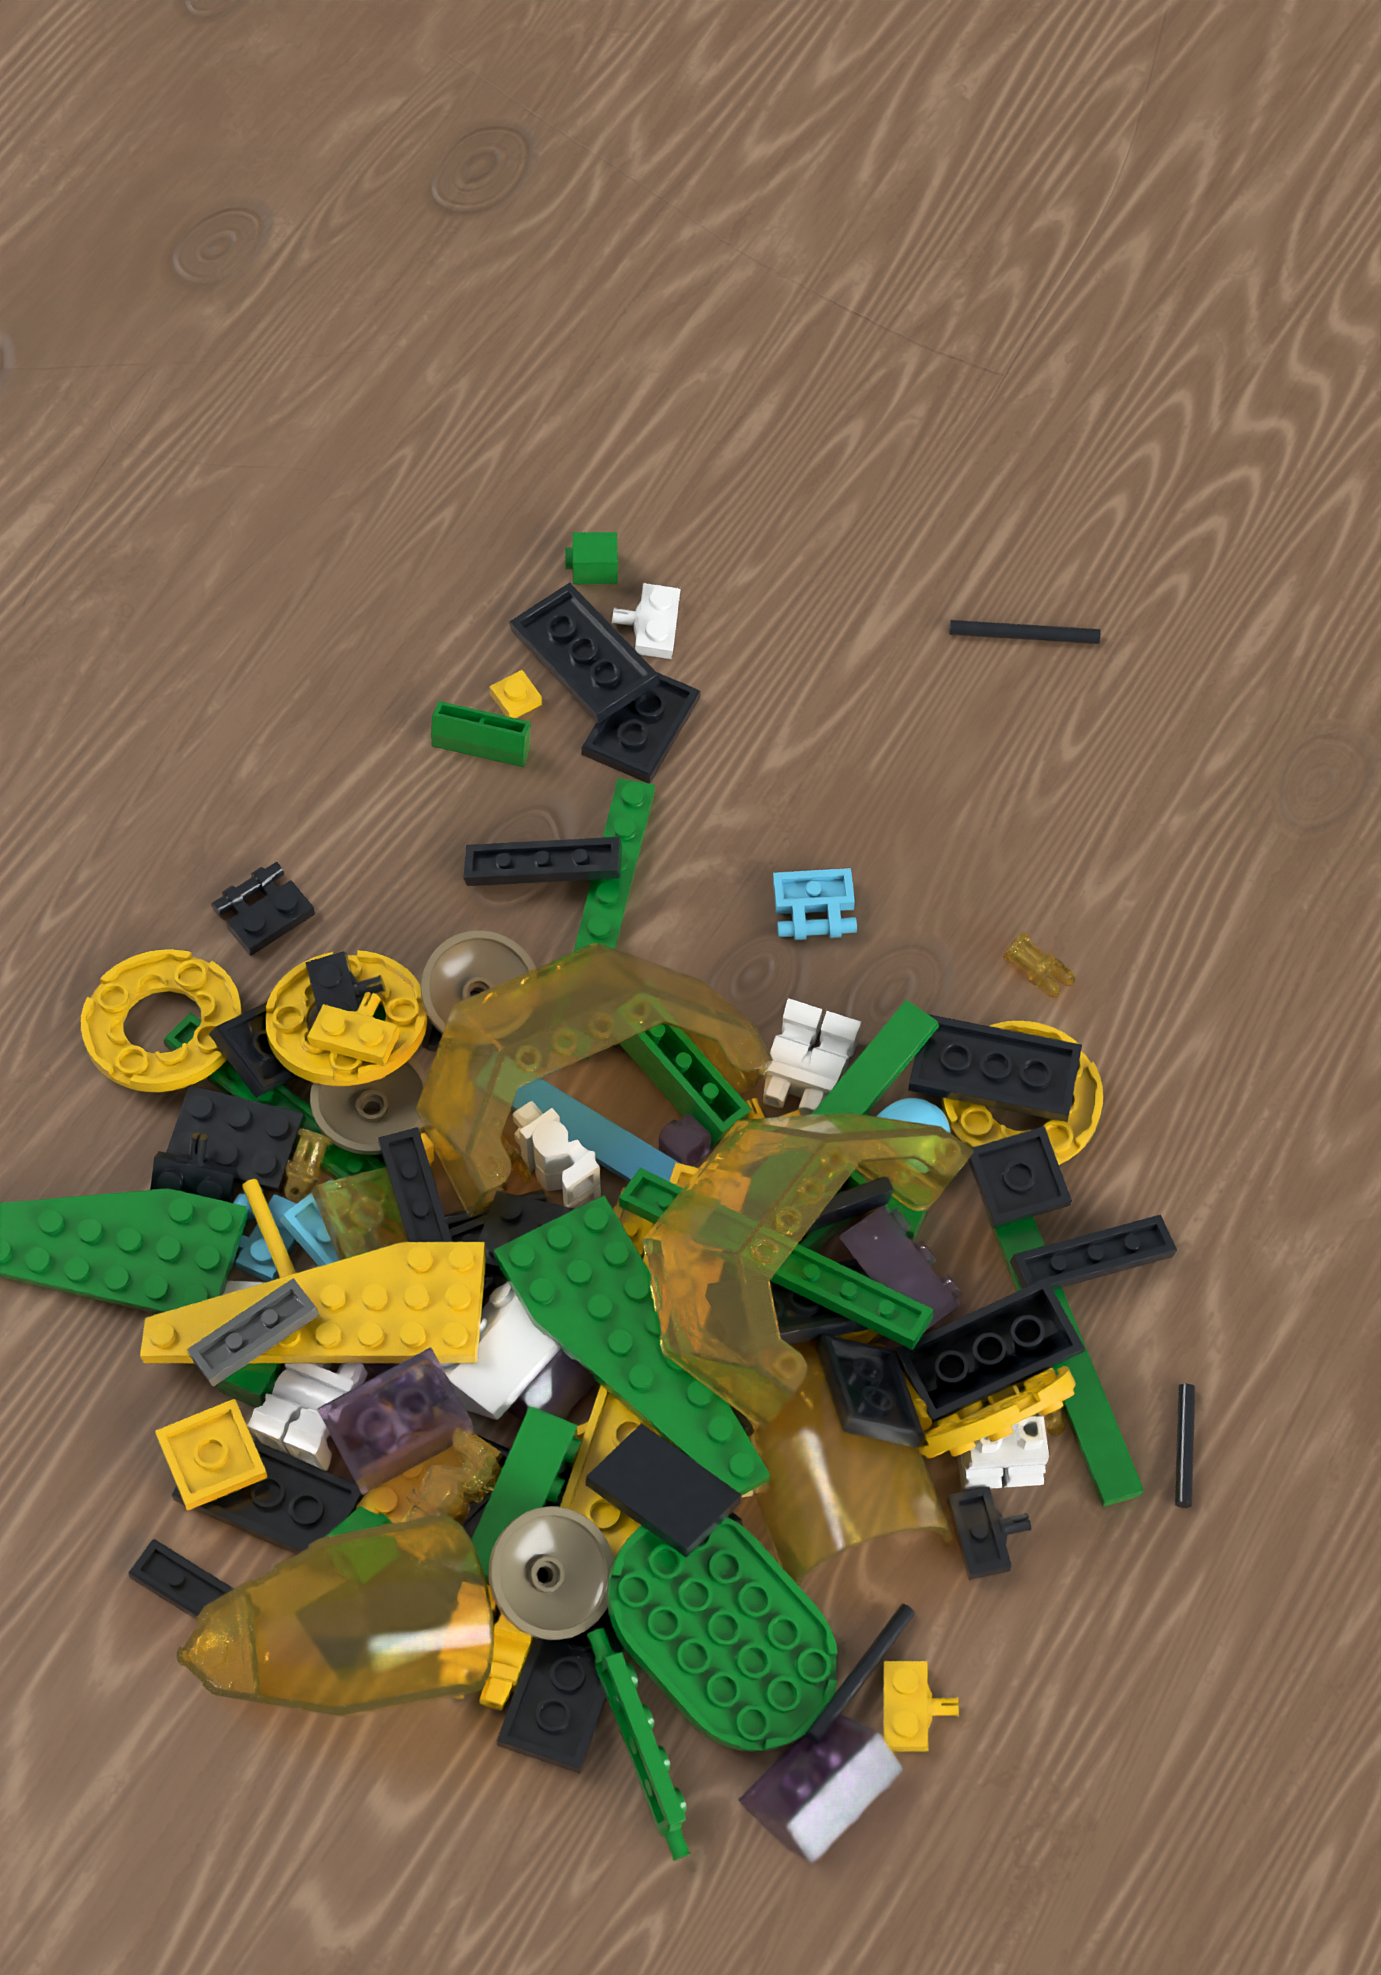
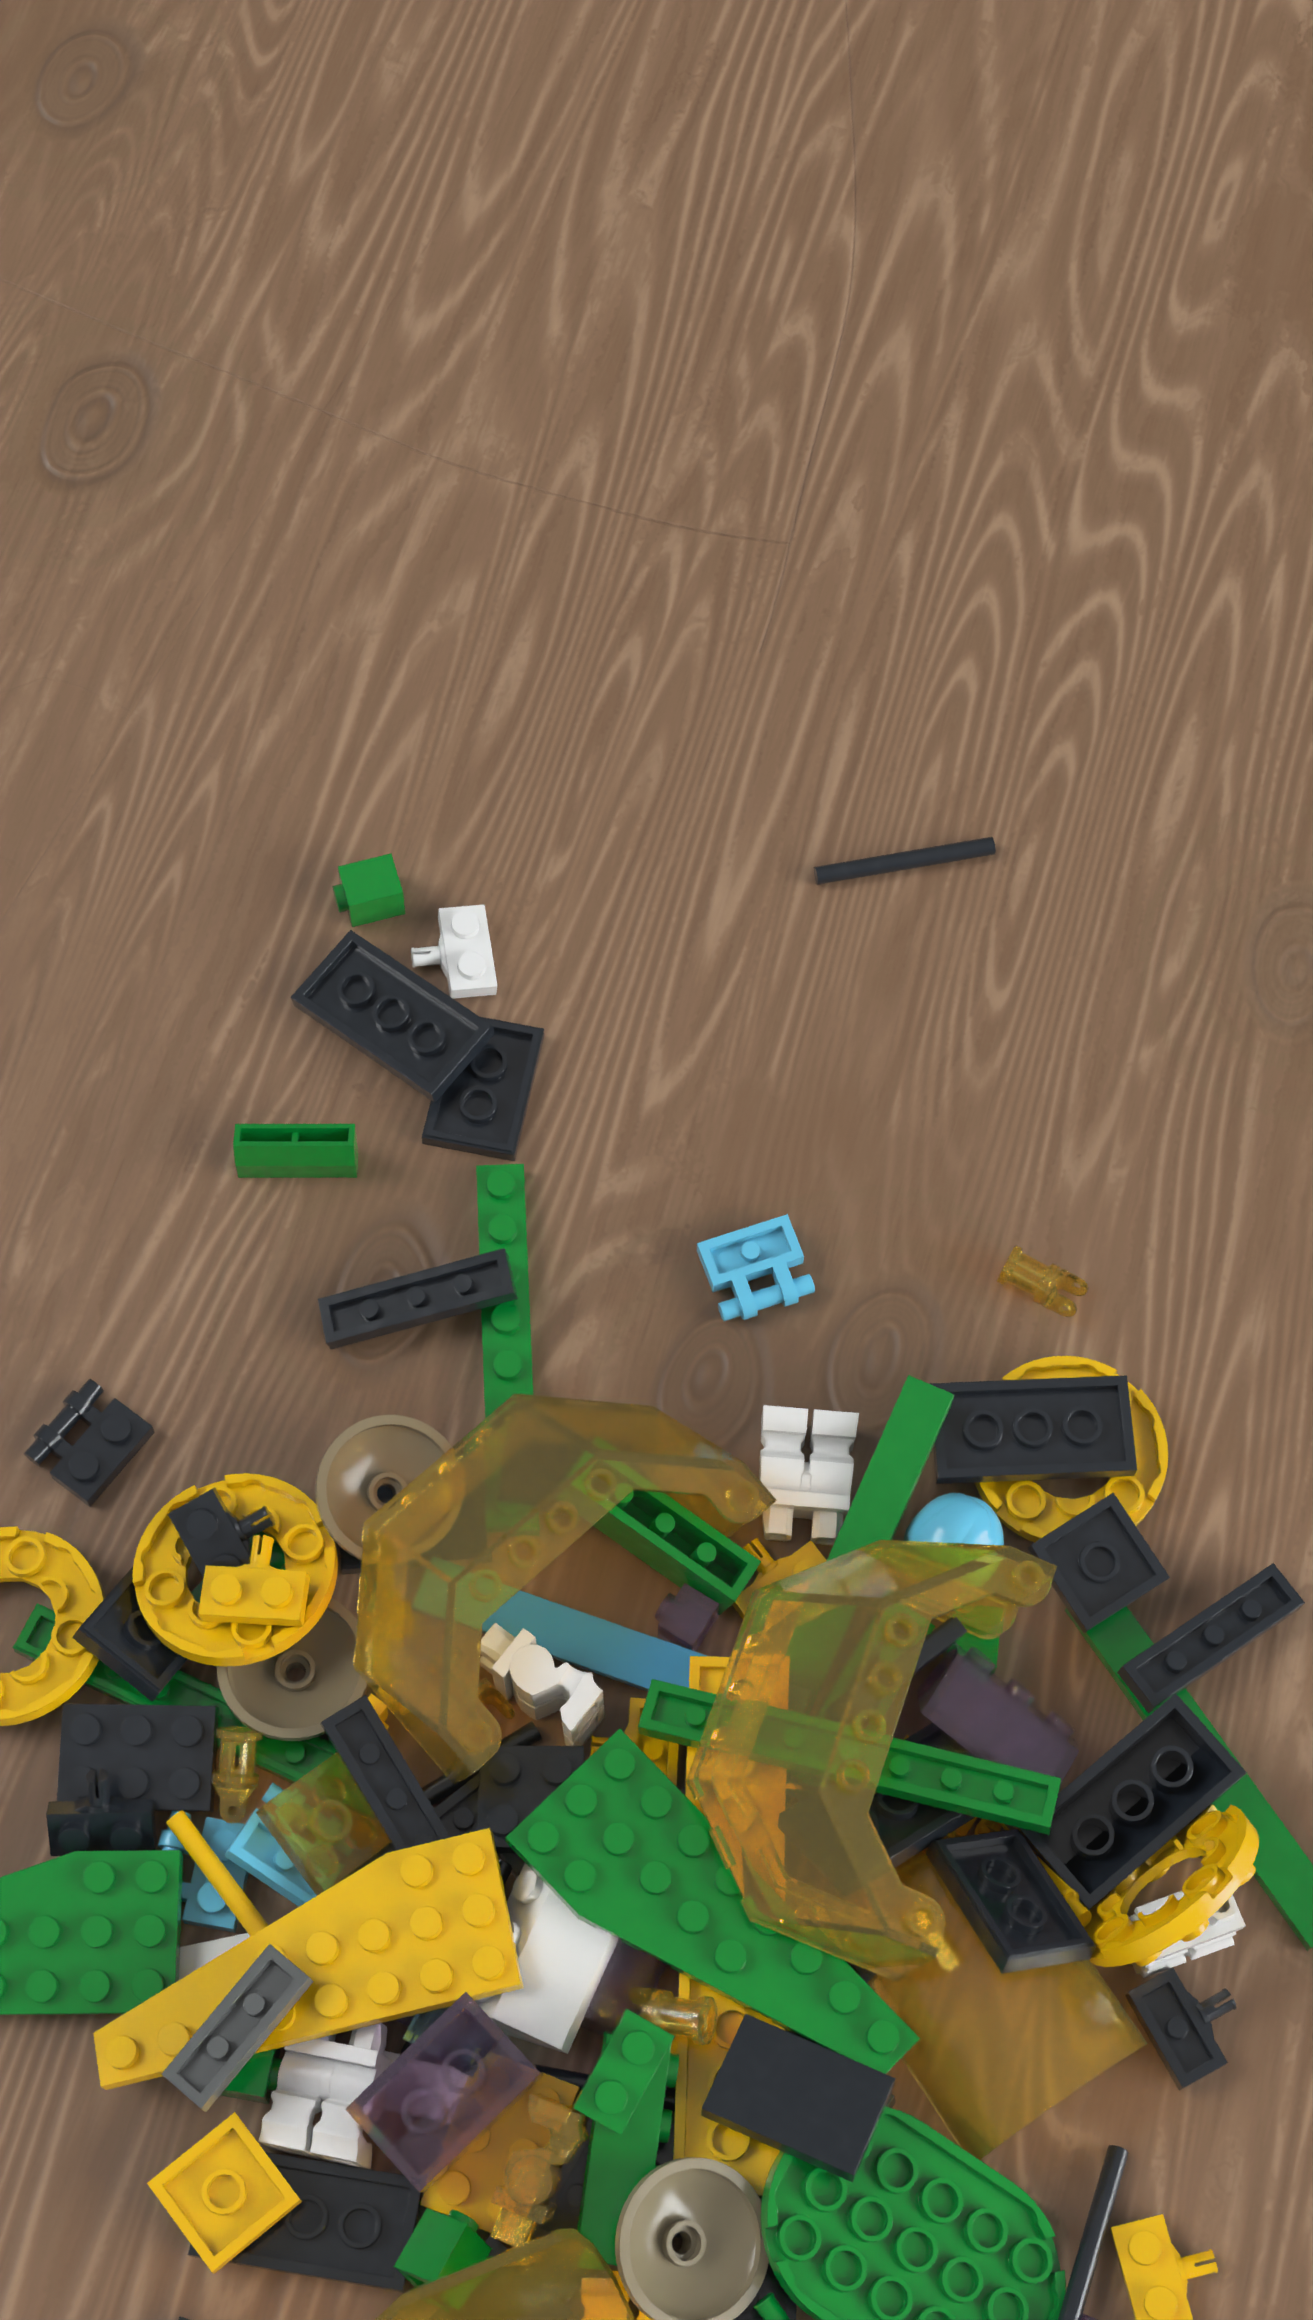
camera: 15 degrees left, 5 degrees up
yellow plate [490,670,542,718] -> none
none -> green plate [572,2008,675,2136]
none -> clear yellow piece [615,1987,718,2045]

